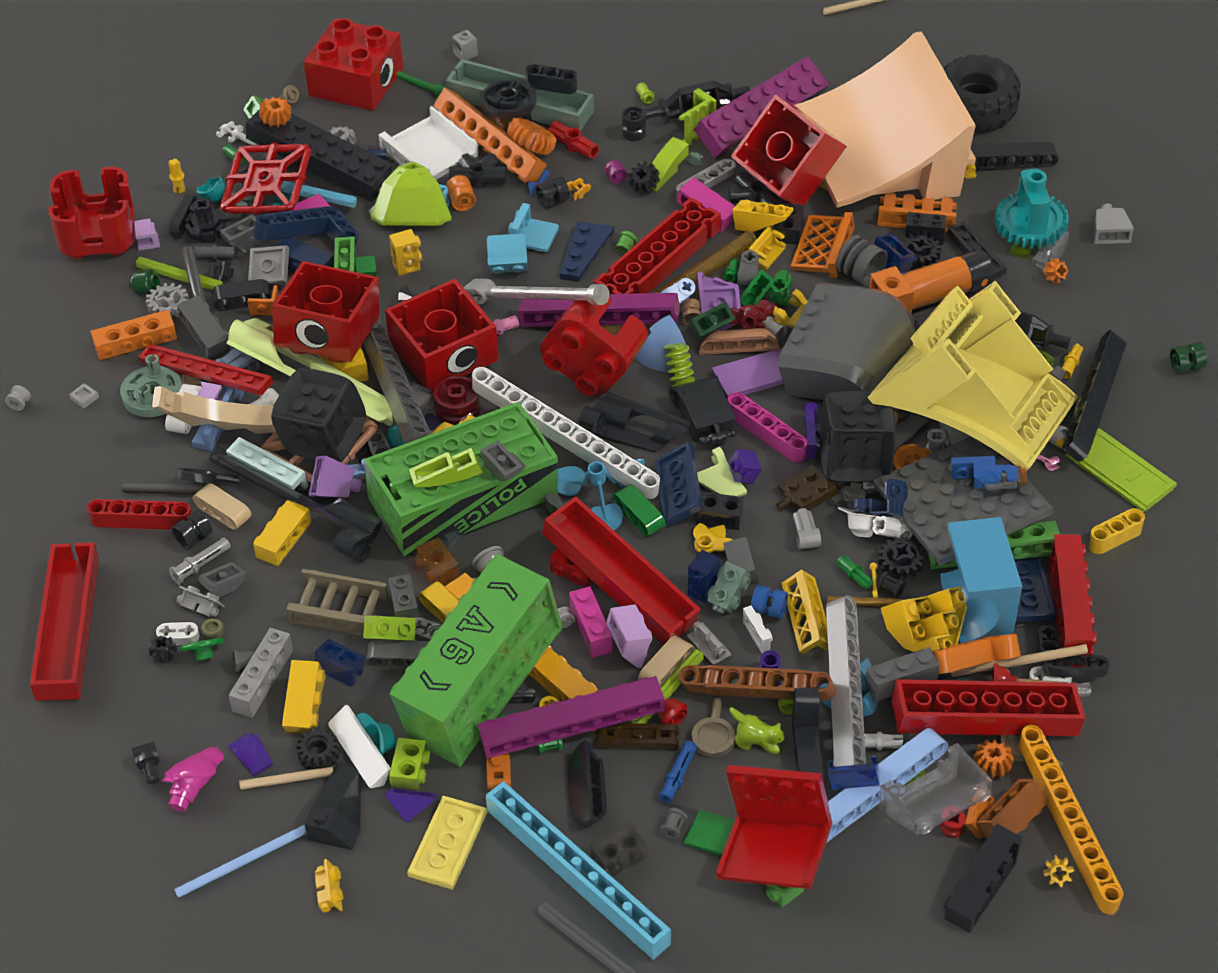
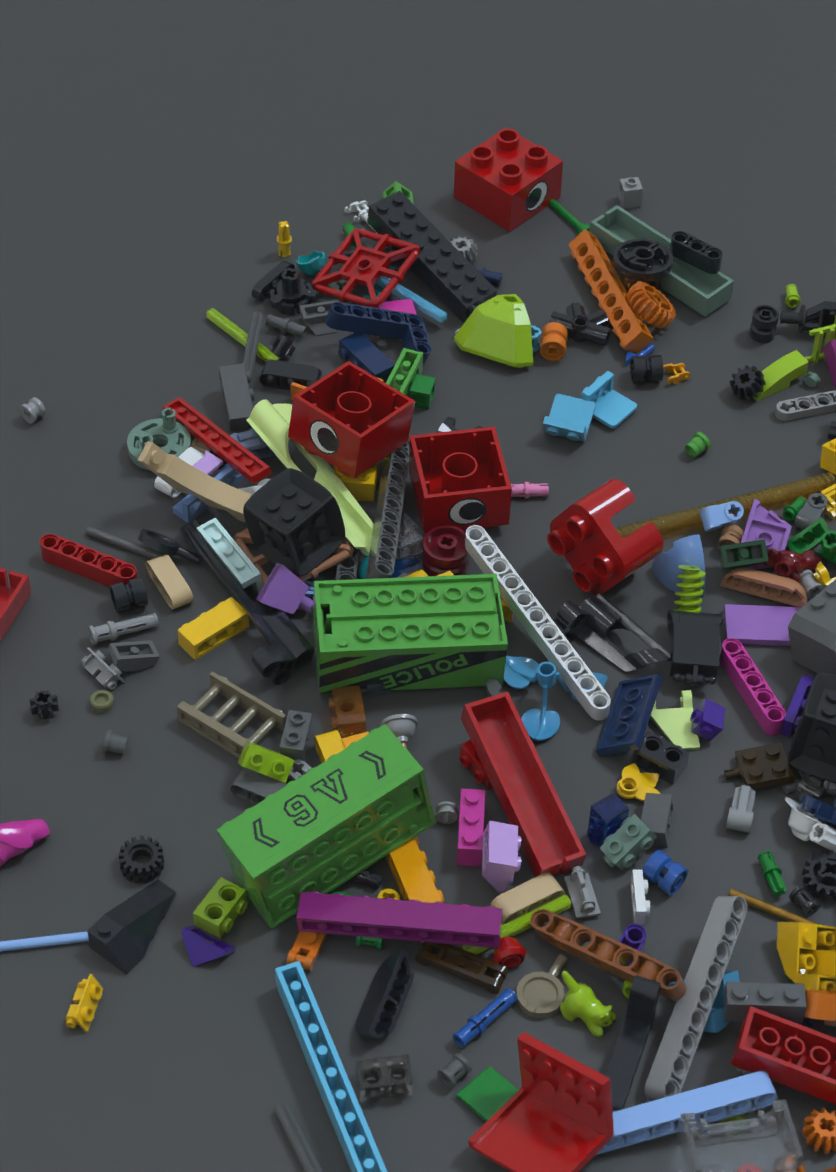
camera: 20 degrees right, 0 degrees up
red piece [48,167,135,259] -> none
light grey tile [69,383,99,409] -> none
orange brick [91,310,177,361] -> none
dark green head [129,269,160,295] -> none
lavender window [134,219,160,250] -> none
light grey gear [145,283,189,318] -> none
white beam [156,622,200,645] -> none
green piece [180,638,224,661] -> none
dark purple slope [228,733,273,777] -> none
light grey brick [229,628,293,718] -> none
tan bar [239,767,333,790] -> none
light grey tile [248,245,289,285] -> none
orange gear [259,96,291,127] -> none
dark tan plate [279,85,299,103] -> none
yellow wedge [282,660,326,734] -> none
clear blue hinge [315,638,365,687] -> none
white slope [328,705,391,788] -> none
teal piece [357,713,398,756] -> none
white panel [379,106,478,179] -> none
yellow brick [389,229,422,276] -> none
light yellow tile [407,796,487,890] -> none
lime slope [409,448,483,487] -> none
flat silver piece [463,279,609,305] -> none
dark grey slope [480,440,526,482] -> none
magenta brick [518,293,680,327] -> none
red piece [548,120,599,159] -> none
dark blue wing [560,221,614,282] -> none
red brick [593,197,721,294] -> none
magenta wheel [604,160,627,184] -> none
green beam [612,484,666,537] -> none
dark pink brick [676,177,735,233] -> none
yellow fence [782,570,828,654] -> none
clear blue hinge [828,756,880,790] -> none
white pin [864,732,903,750] -> none
yellow hinge [869,562,878,598] -> none

